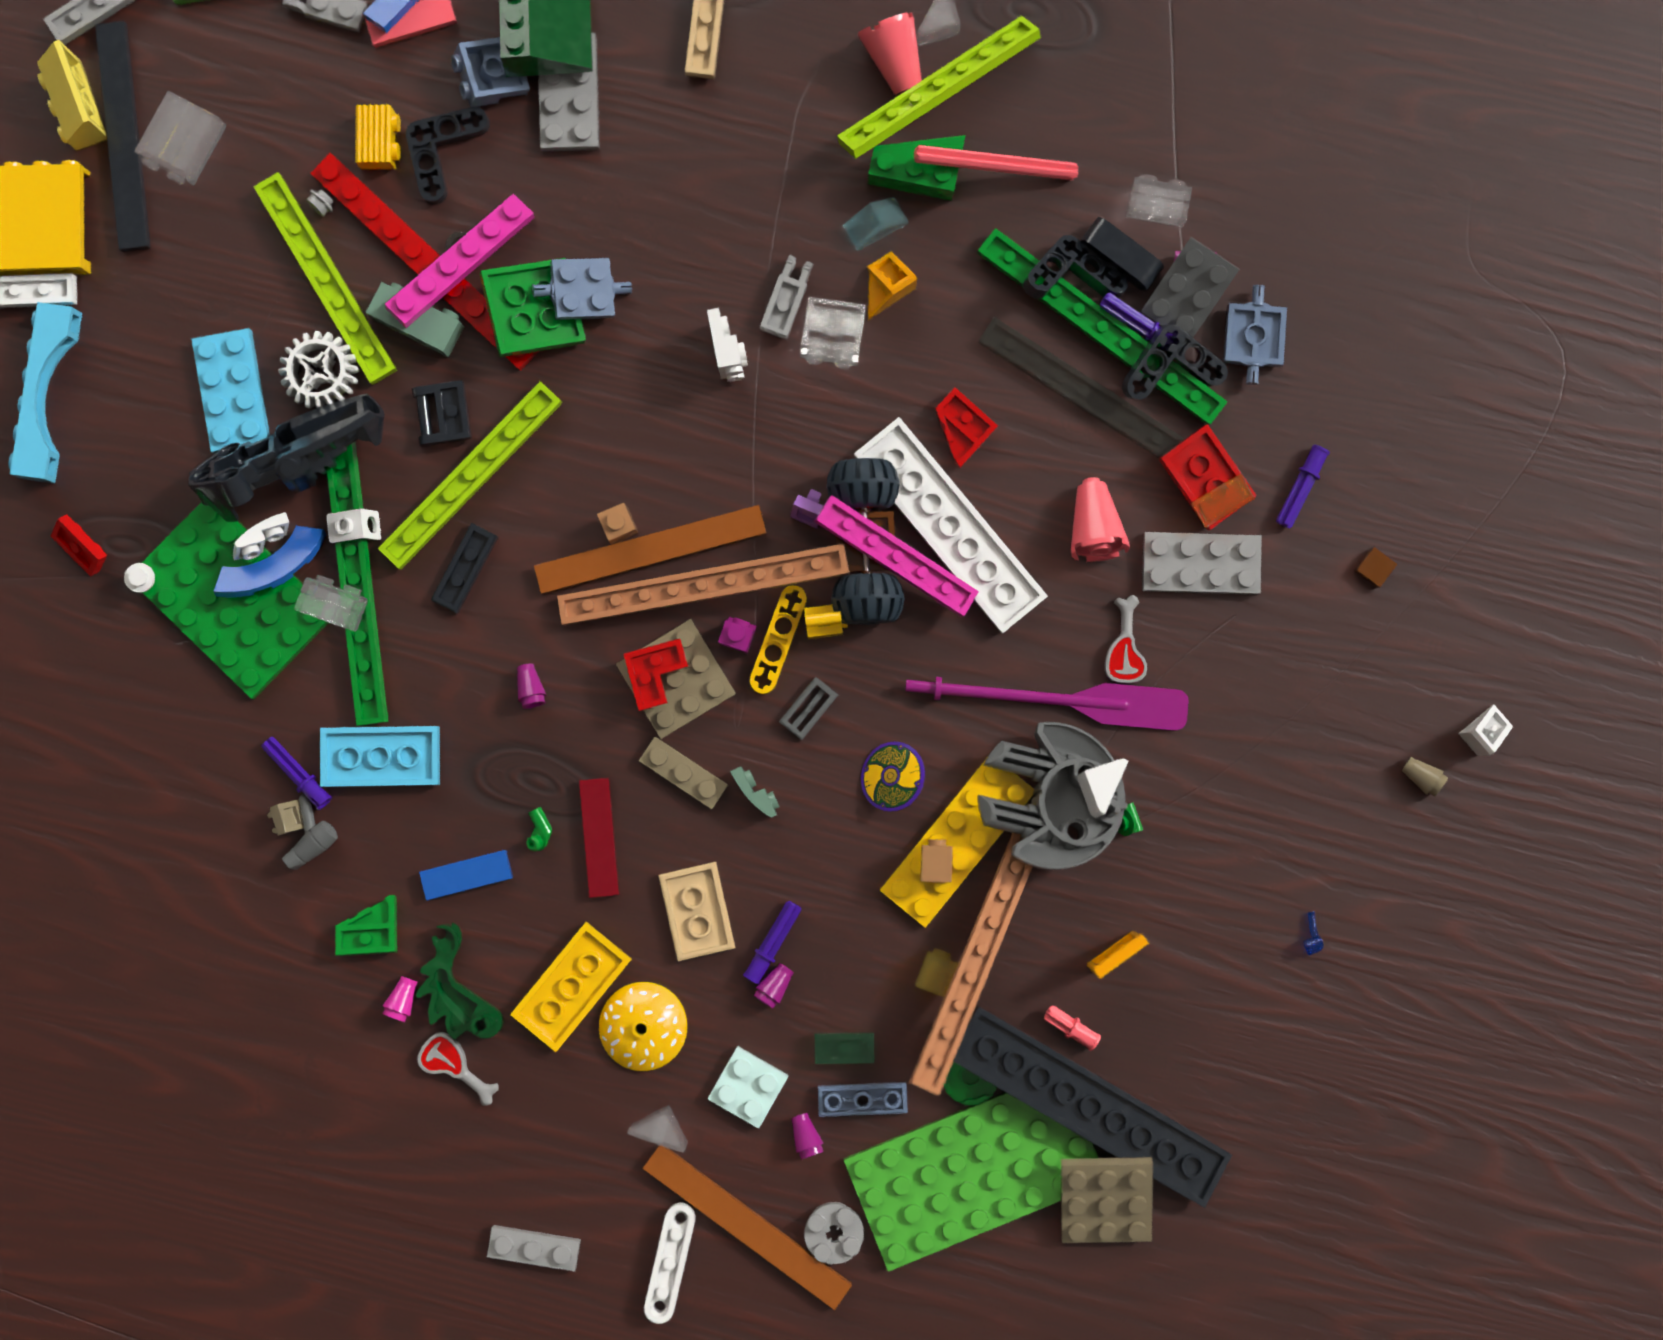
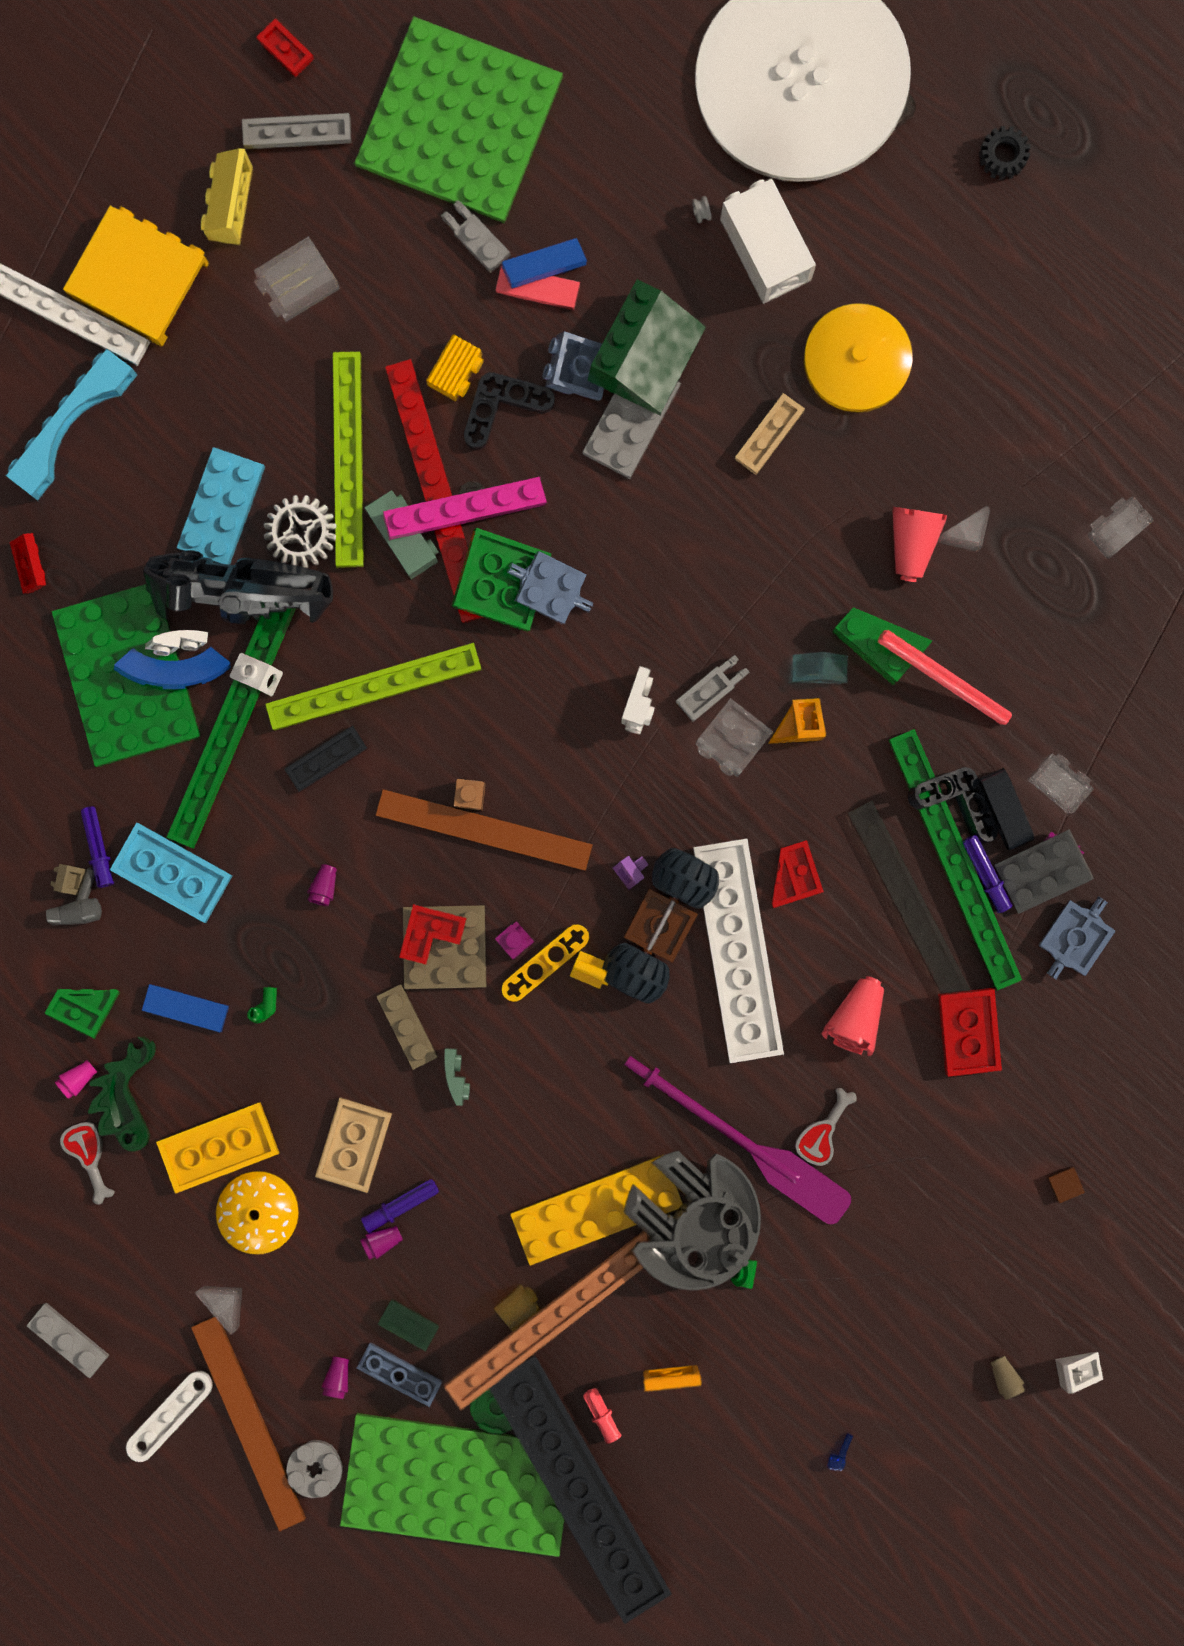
camera: 30 degrees right, 0 degrees up
black tile [95,21,151,252] -> none
white plate [124,563,155,593] -> none
clear brick [294,574,368,632] -> none
light grey plate [306,189,333,216] -> none
black plate [412,380,472,447] -> none
nougat plate [557,544,850,625] -> none
dark red tile [579,778,620,898] -> none
light aqua plate [708,1046,788,1128] -> none
dark grey tile [779,677,838,740] -> none
dark pink plate [814,495,979,617] -> none
lime plate [837,16,1041,159] -> none
shield [861,741,925,812] -> none
medium nougat brick [920,839,953,882] -> none
dark tan plate [1061,1158,1153,1243] -> none
white slope [1077,758,1128,818] -> none
black beam [1122,325,1228,400] -> none
light grey plate [1142,532,1262,595] -> none
clear orange tile [1192,473,1255,528] -> none
dark purple axle [1276,445,1330,529] -> none

